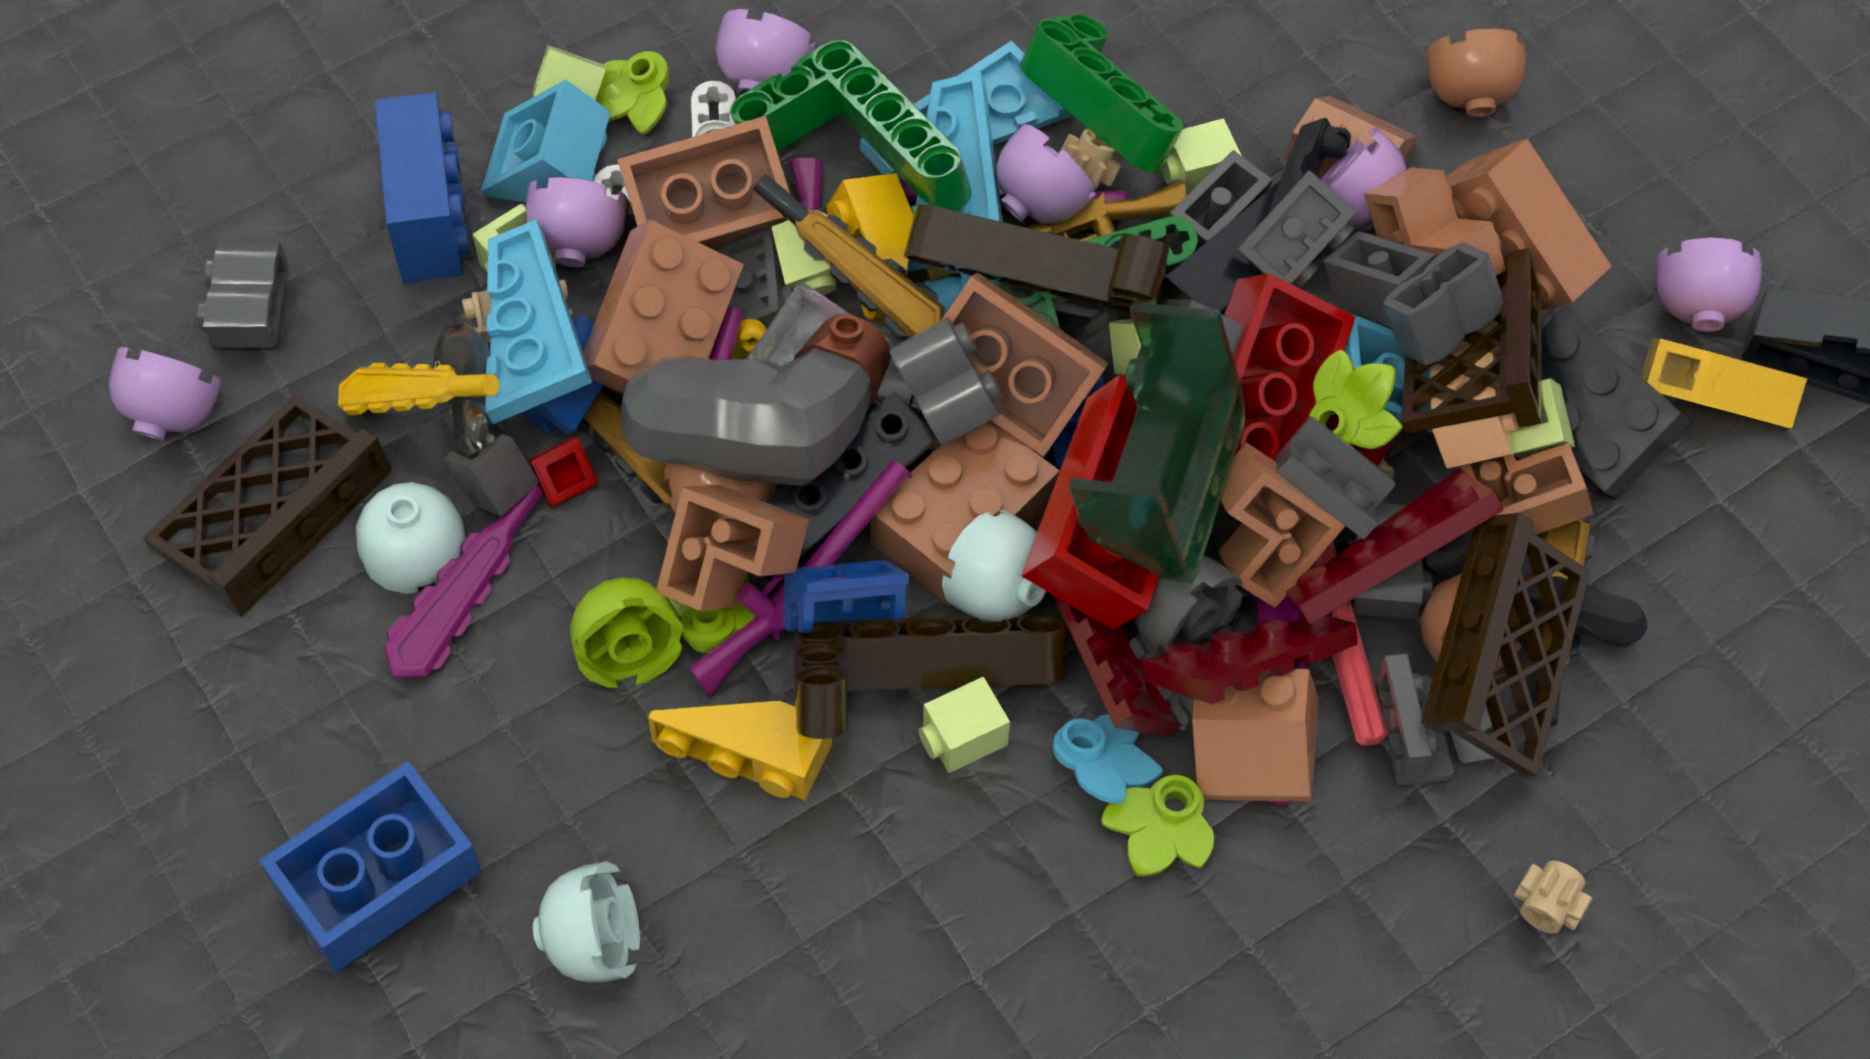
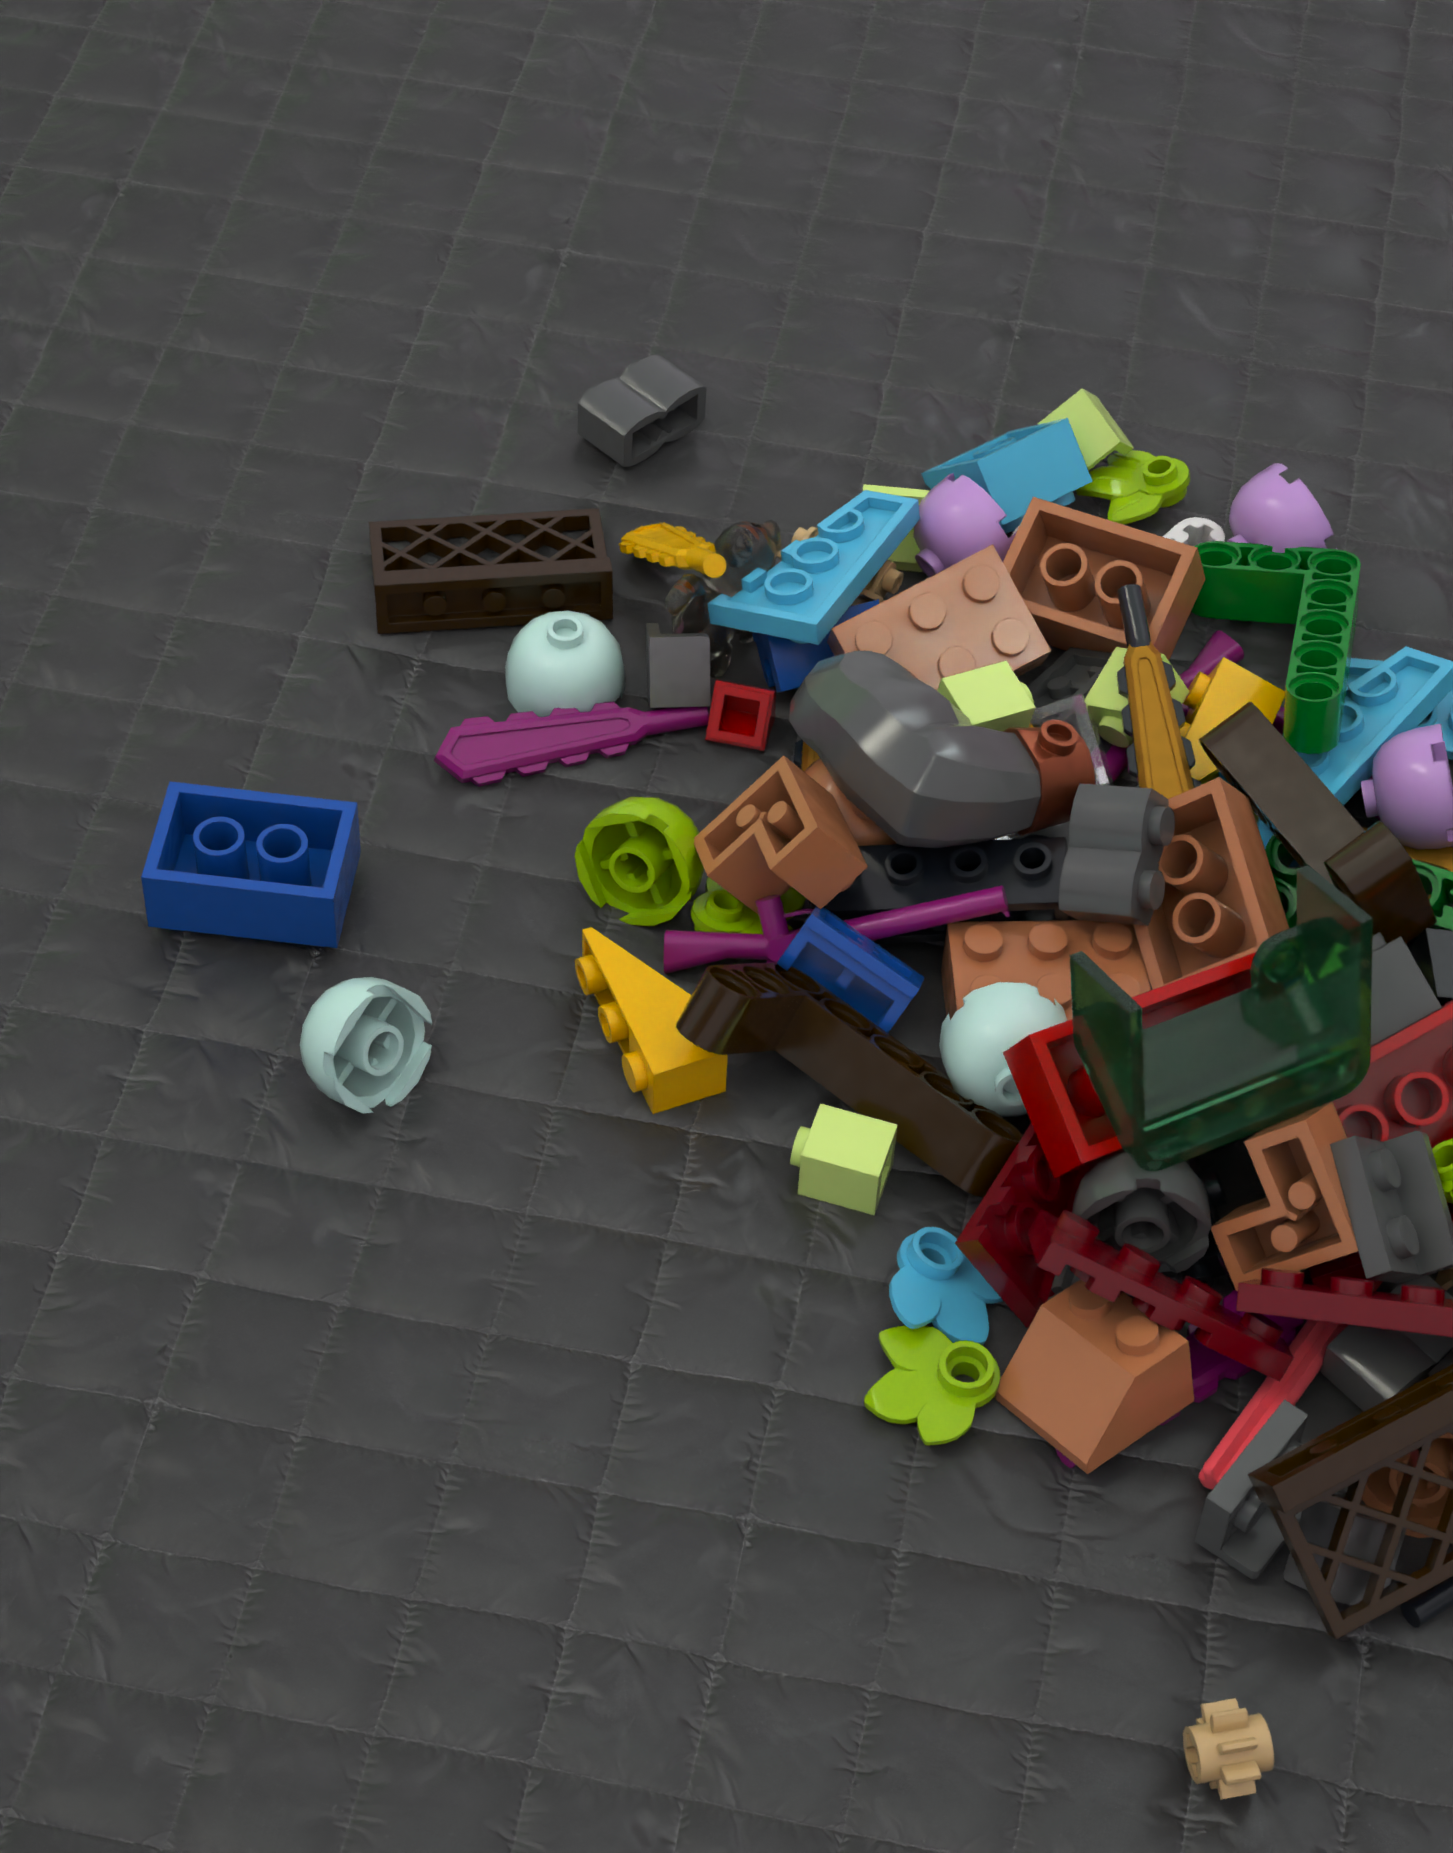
camera: 45 degrees right, 10 degrees down
lavender cylinder [108,347,223,440] -> none
blue brick [375,92,470,283] -> none
none -> yellowish green brick [937,661,1036,731]

